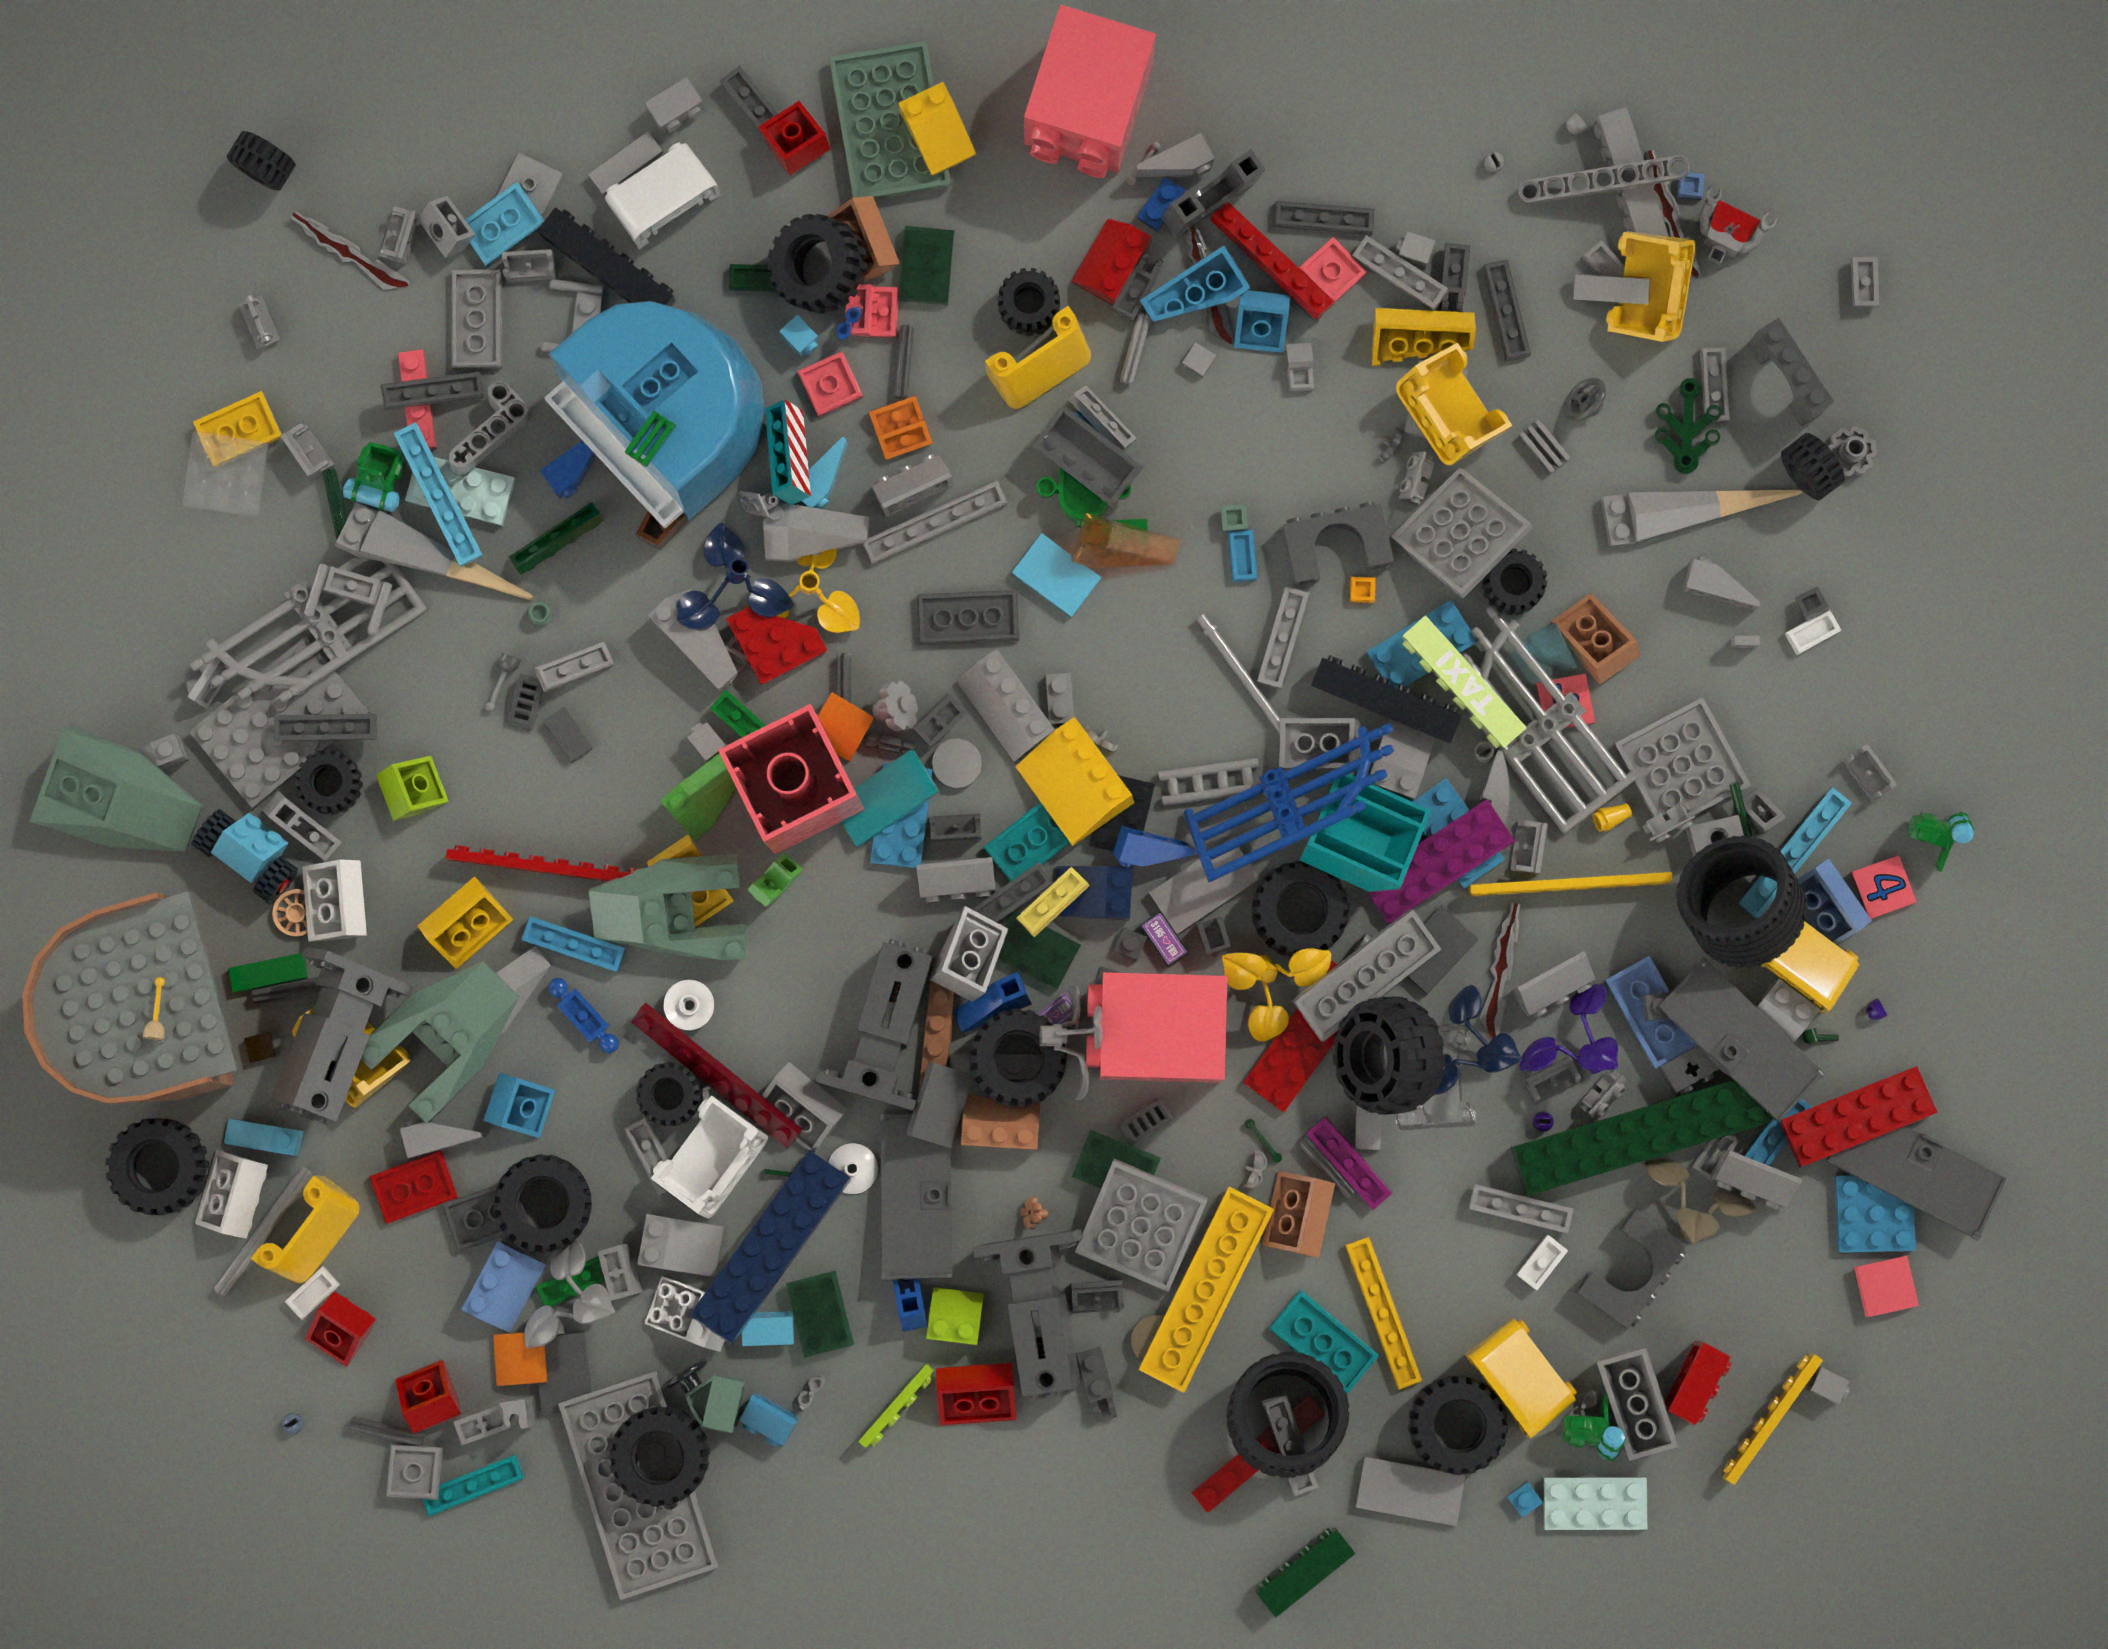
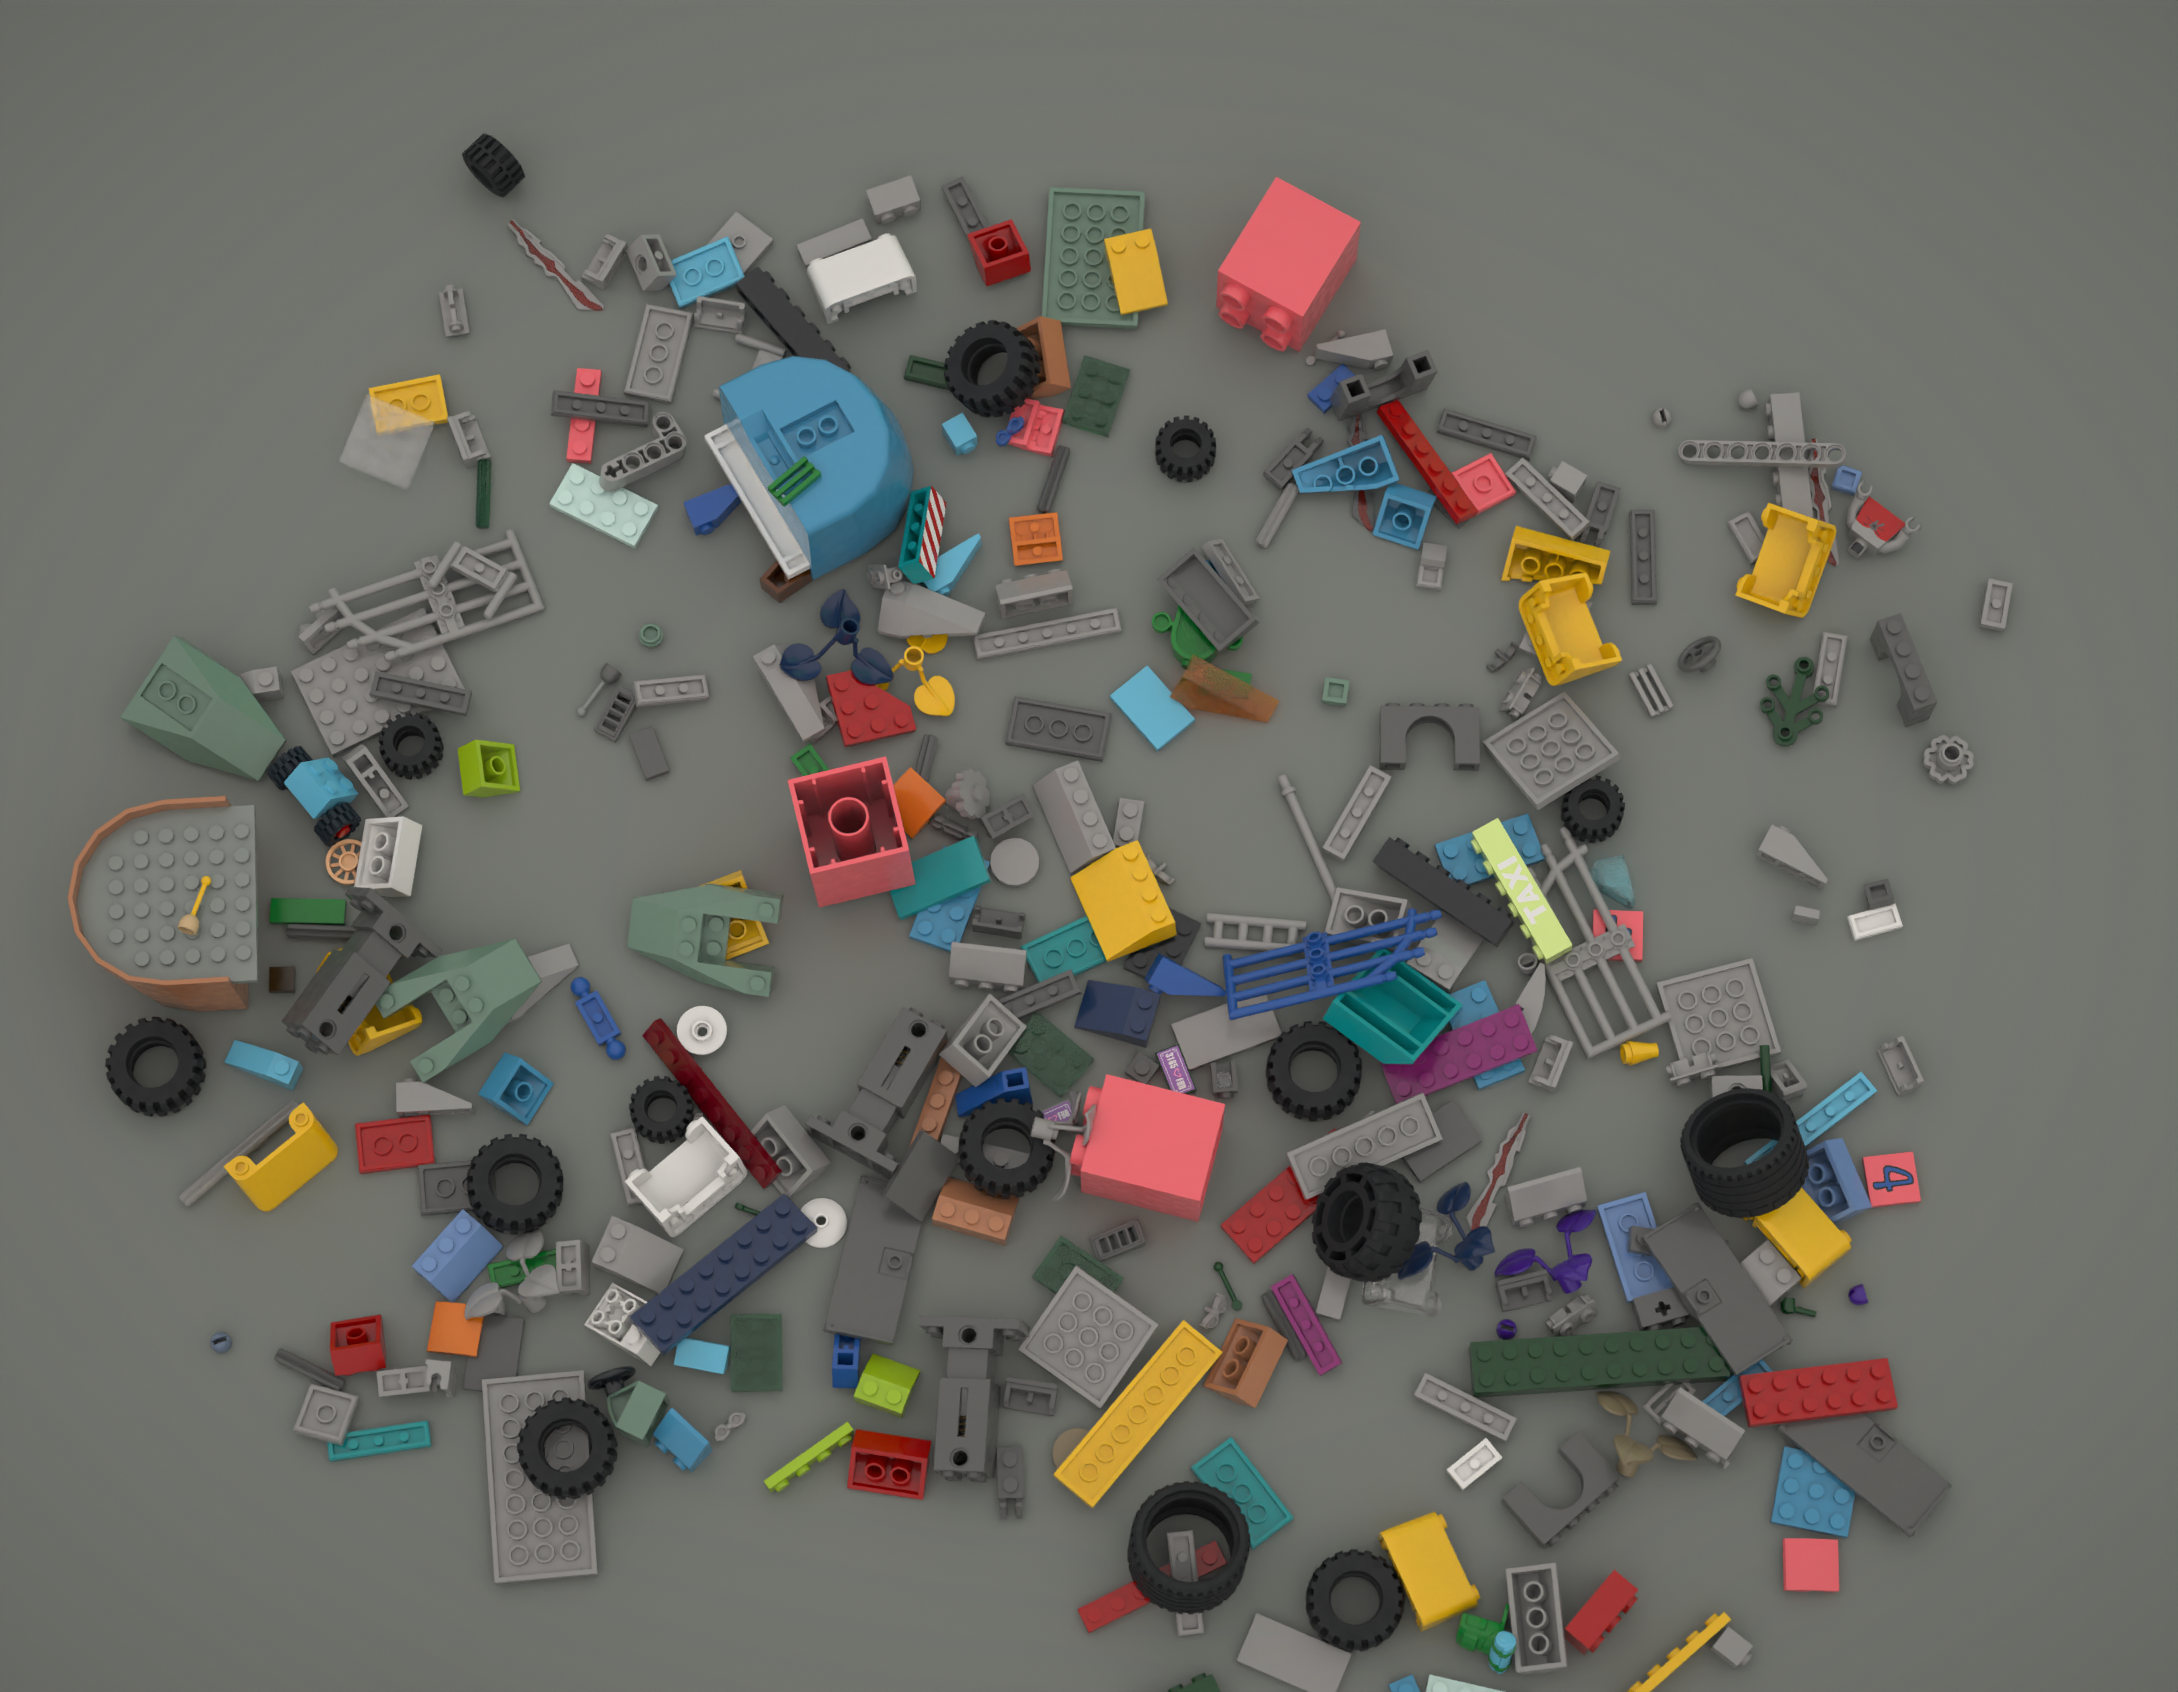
camera: 15 degrees right, 10 degrees down
white slope [195,1150,268,1239] -> none
white tile [285,1266,341,1320] -> none
red slope [305,1291,376,1367] -> none
light grey plate [335,502,533,600] -> none
green piece [343,442,405,513] -> none
medium azure plate [394,422,483,567] -> none
yellow slope [417,876,513,969] -> none
red plate [446,845,638,882] -> none
dark green plate [509,502,604,575] -> none
dark azure plate [521,916,626,973] -> none
bright green wedge [660,738,739,841] -> none
light grey brick [687,722,726,762] -> none
bright green brick [748,853,803,907] -> none
coral tile [797,351,863,417] -> none
yellow windscreen [985,306,1091,409] -> none
light yellow tile [1016,867,1089,937] -> none
nougat plant [1020,1197,1048,1229] -> none
red slope [1071,219,1151,306] -> none
light grey tile [1182,342,1216,378] -> none
yellow plant [1222,948,1331,1042] -> none
dark azure tile [1228,530,1258,582] -> none
yellow tile [1344,1237,1422,1390] -> none
light orange tile [1349,576,1376,604] -> none
yellow tile [1468,872,1673,897] -> none
nougat slope [1551,593,1640,684] -> none
light grey piece [1569,1390,1597,1416] -> none
light grey tile [1573,274,1651,304] -> none
light grey plate [1601,490,1803,547] -> none
black tyre [1781,433,1845,501] -> none
green piece [1907,811,1974,872] -> none

